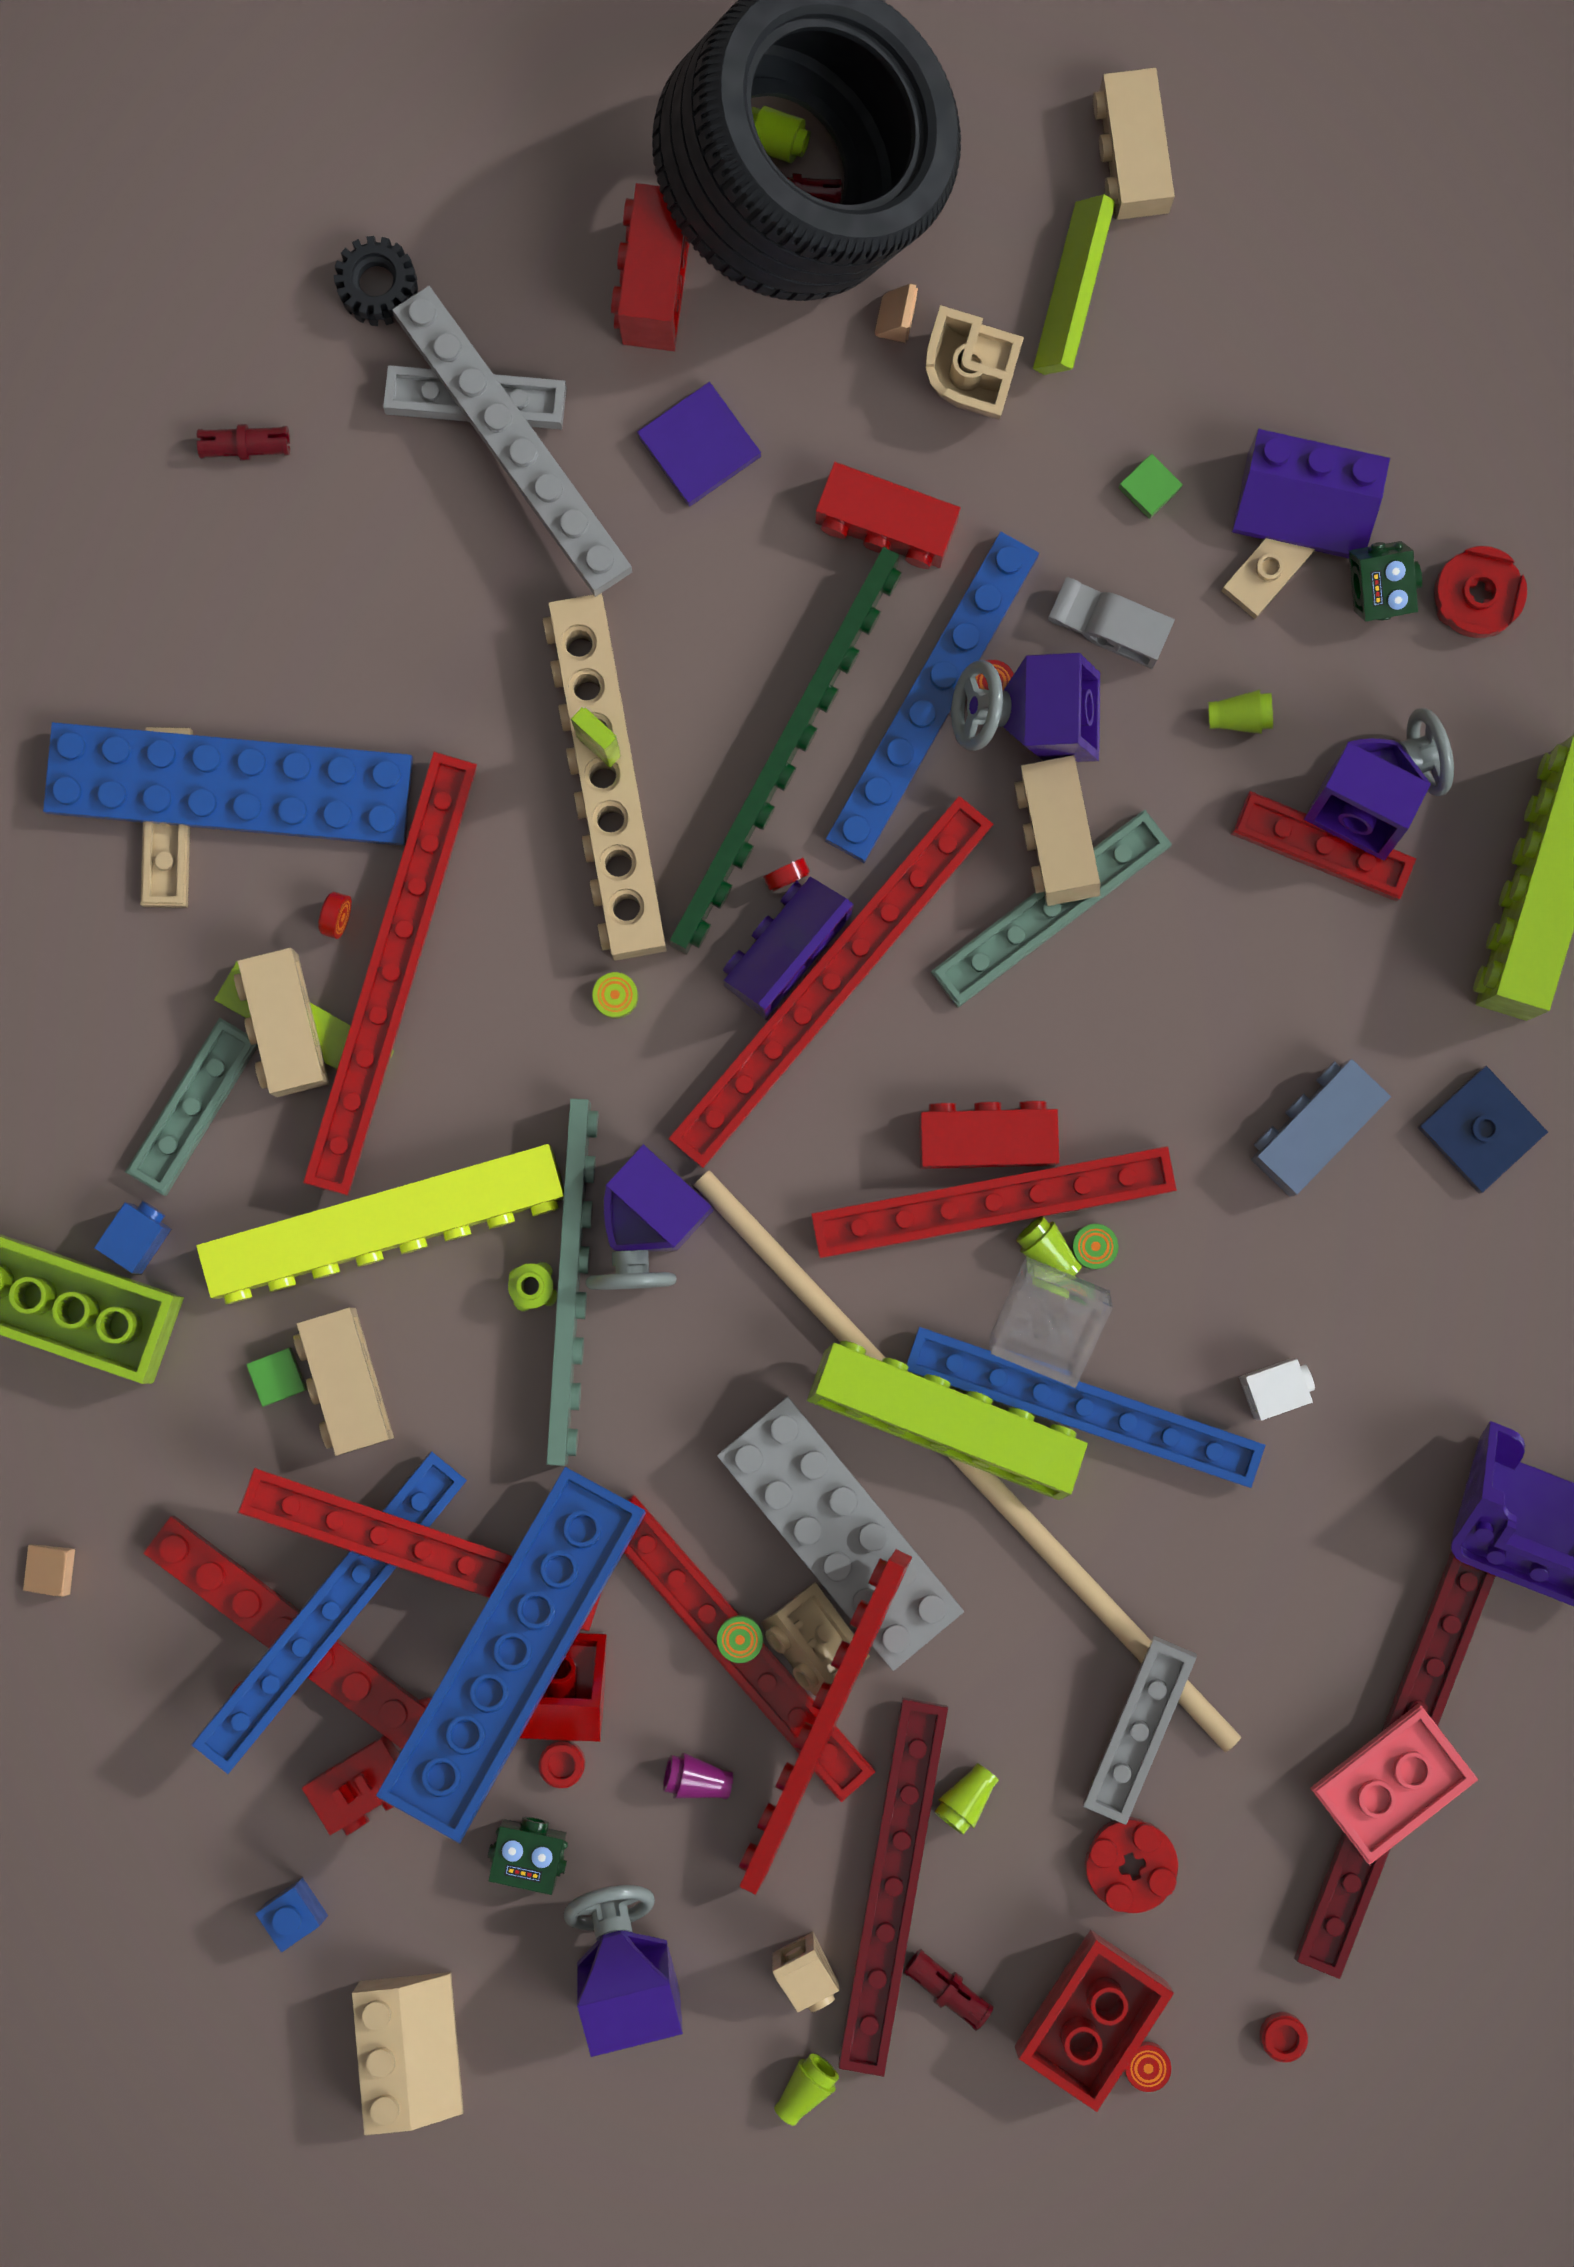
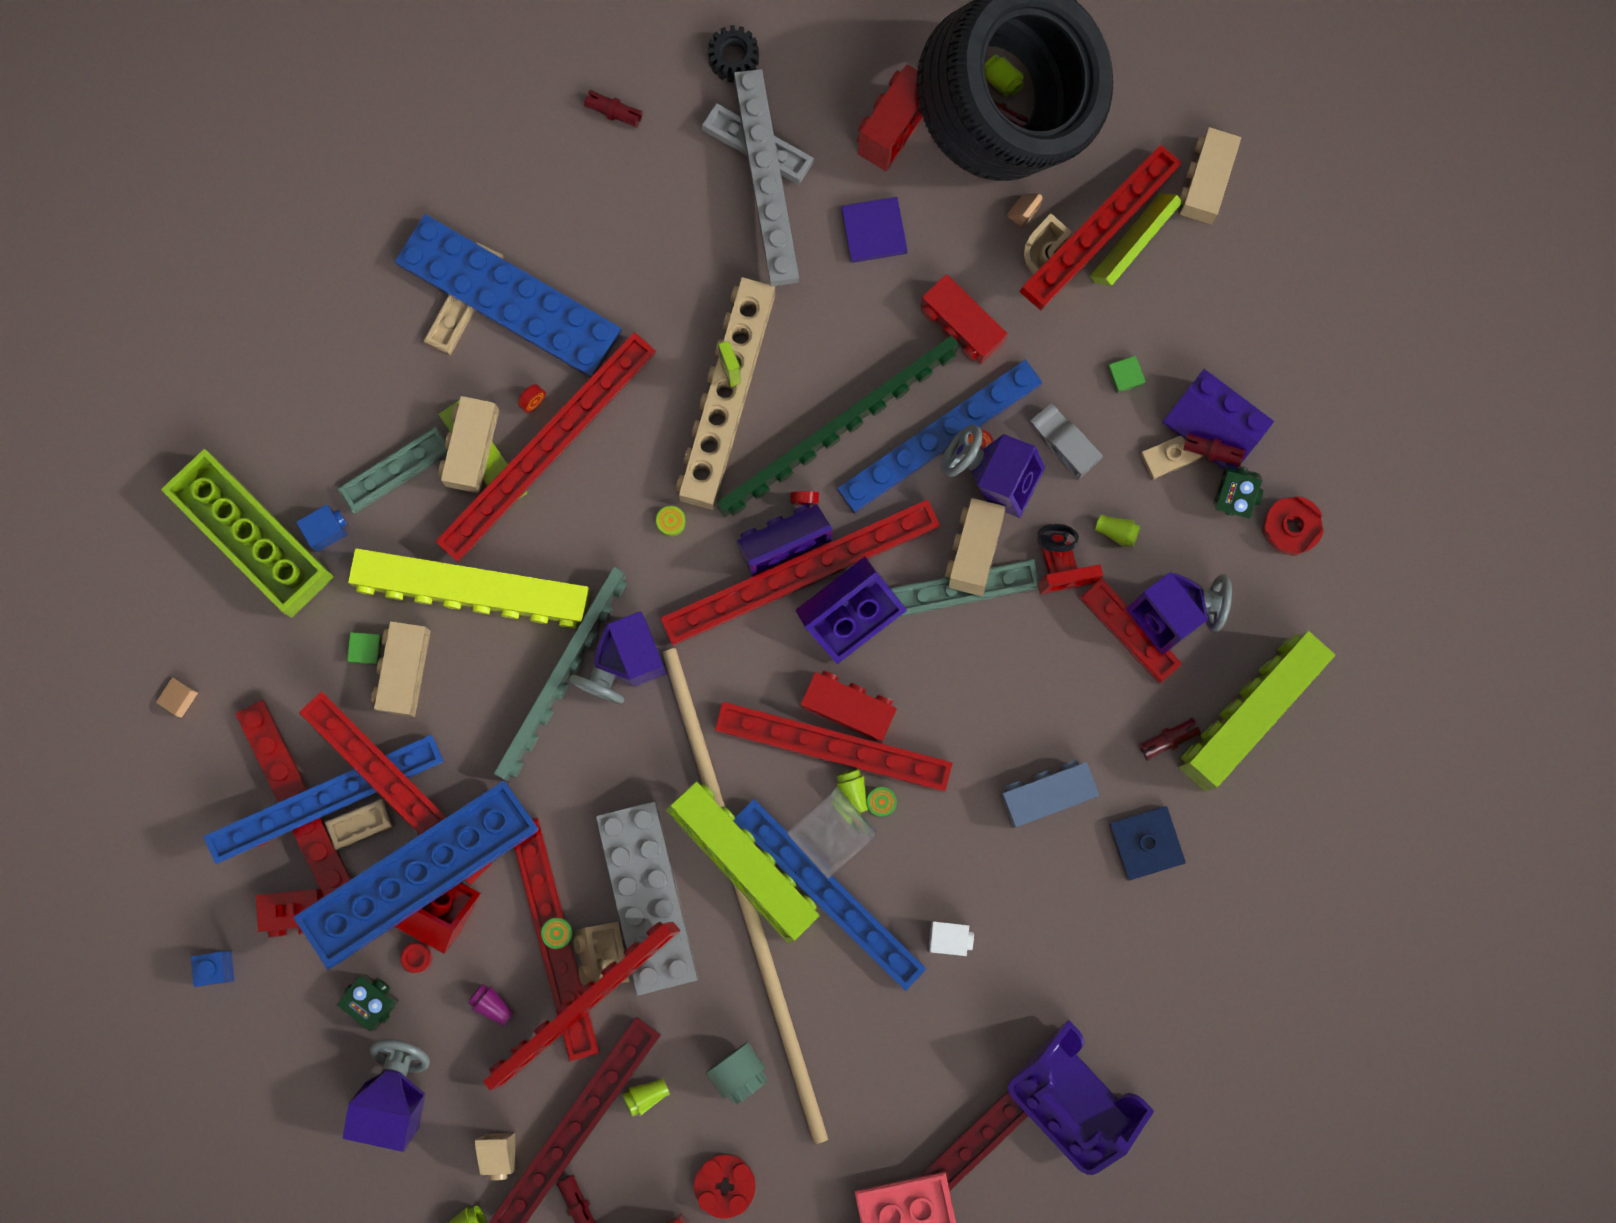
camera: 25 degrees right, 5 degrees down
tan slope [352,1972,464,2135] -> none
lime brick [508,1262,558,1311] -> none
light grey plate [1083,1636,1197,1825] -> none
none -> tan plate [325,799,393,850]
none -> sand green piece [706,1042,767,1104]
none -> dark purple slope [795,556,907,664]
none -> red plate [1019,145,1182,311]
none -> red piece [1037,524,1104,595]
none -> dark red pin [1139,717,1201,761]
none -> dark red pin [1183,433,1246,467]

